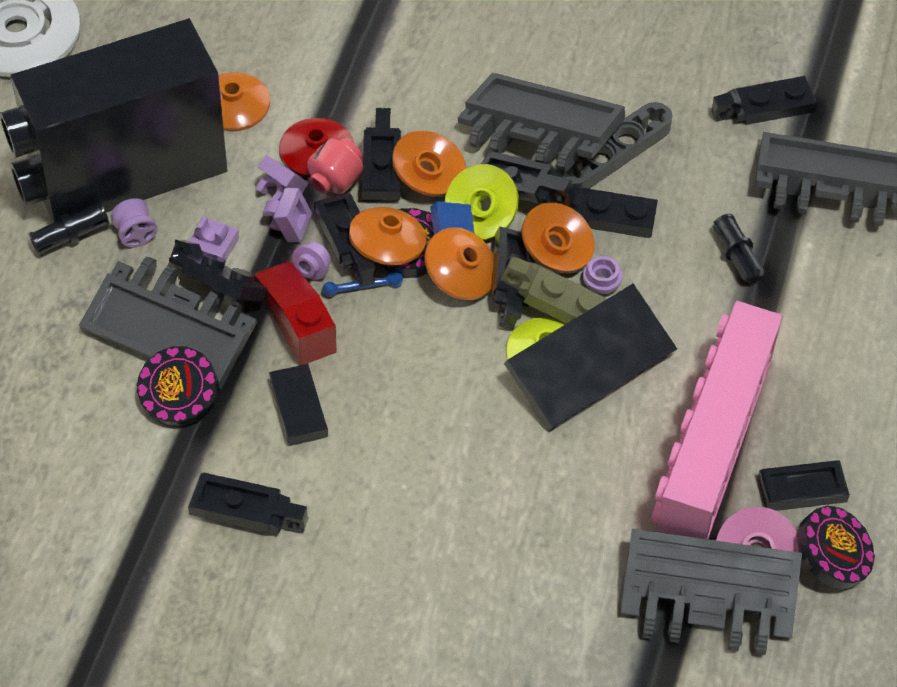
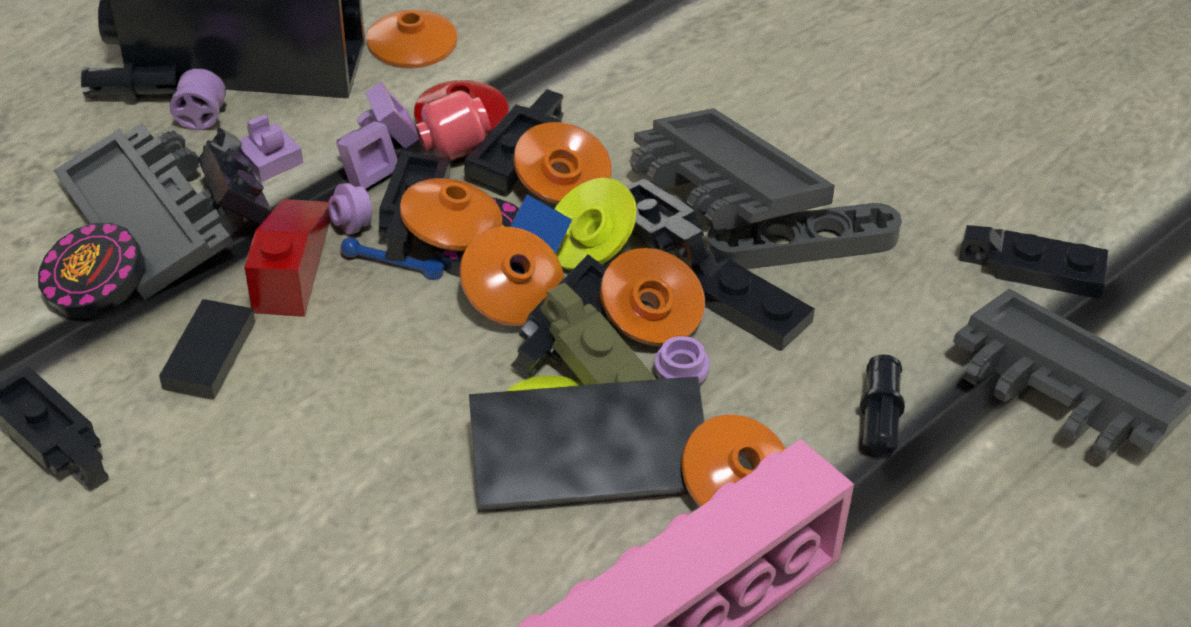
camera: 30 degrees right, 10 degrees down
none -> orange dish [681,414,786,507]

